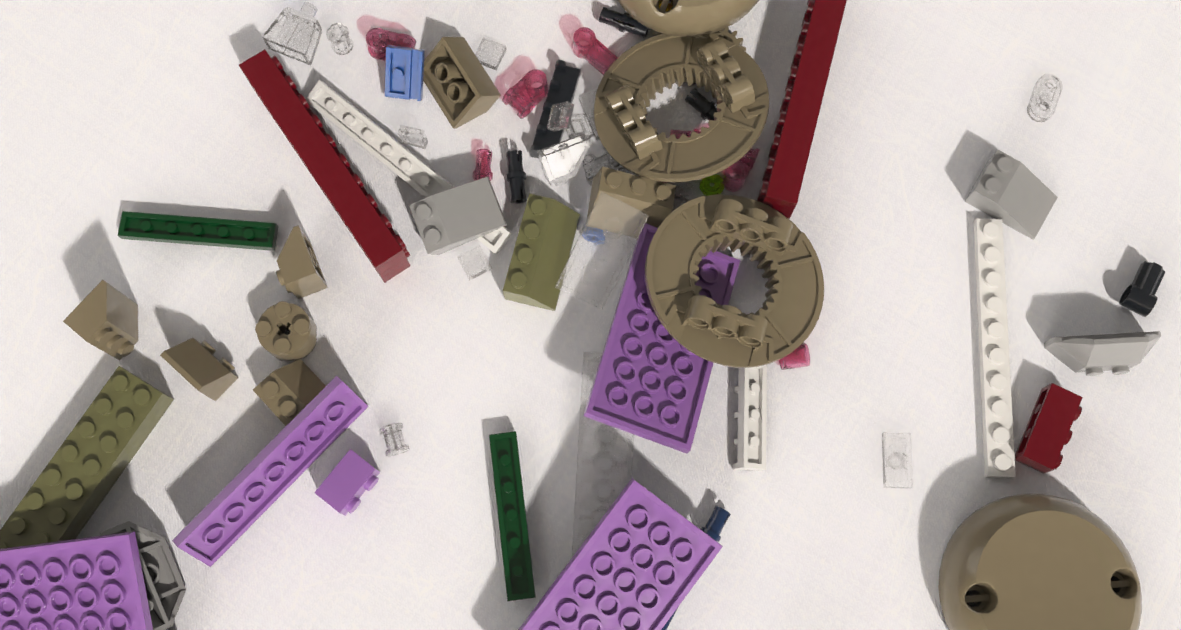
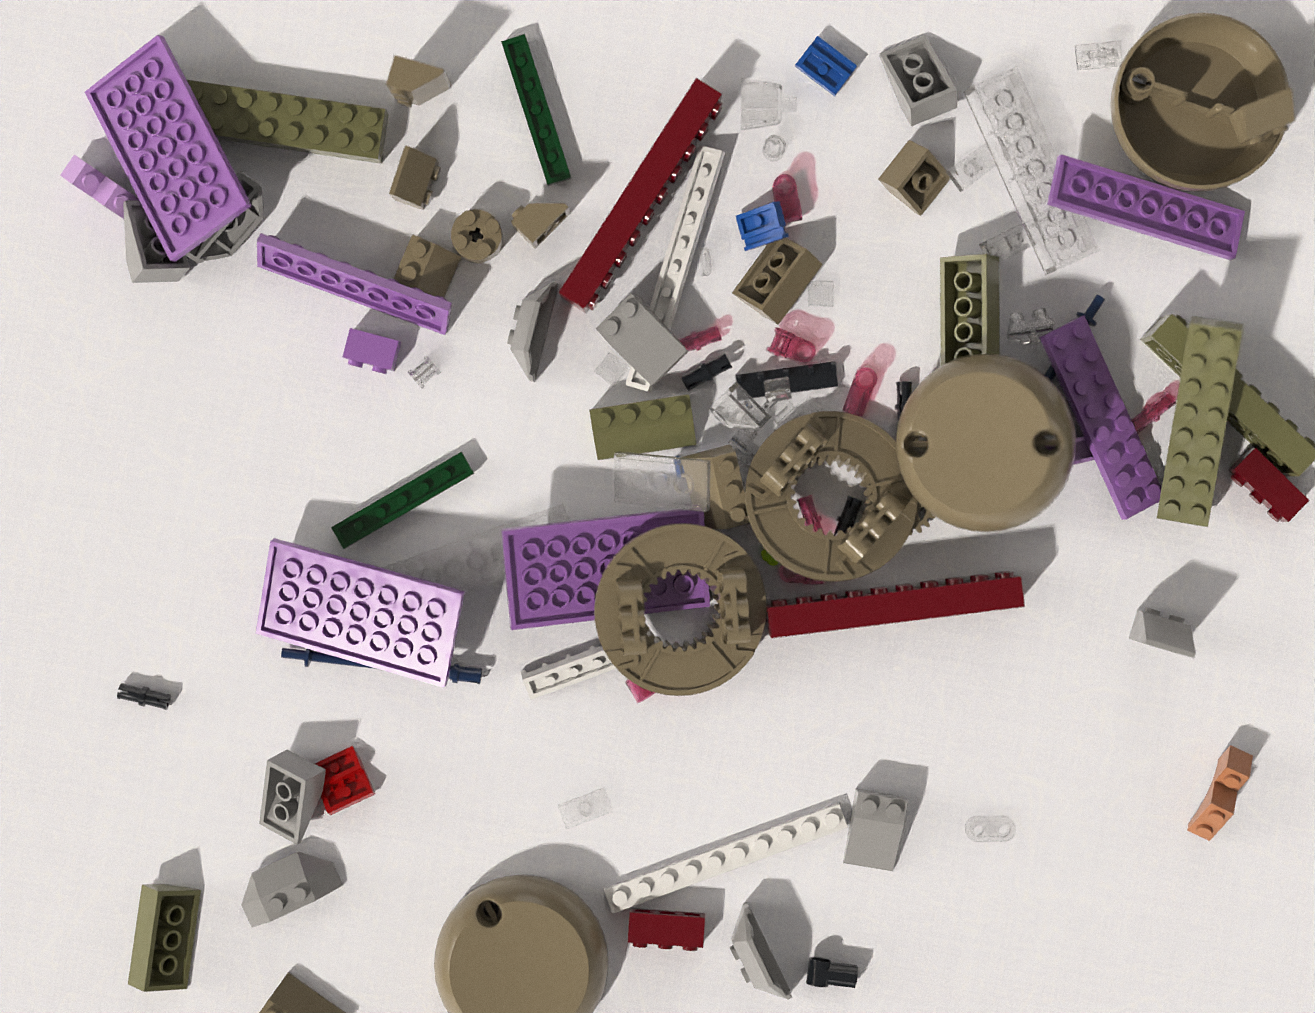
camera: 70 degrees right, 15 degrees up
none -> light grey wedge [507,282,559,382]

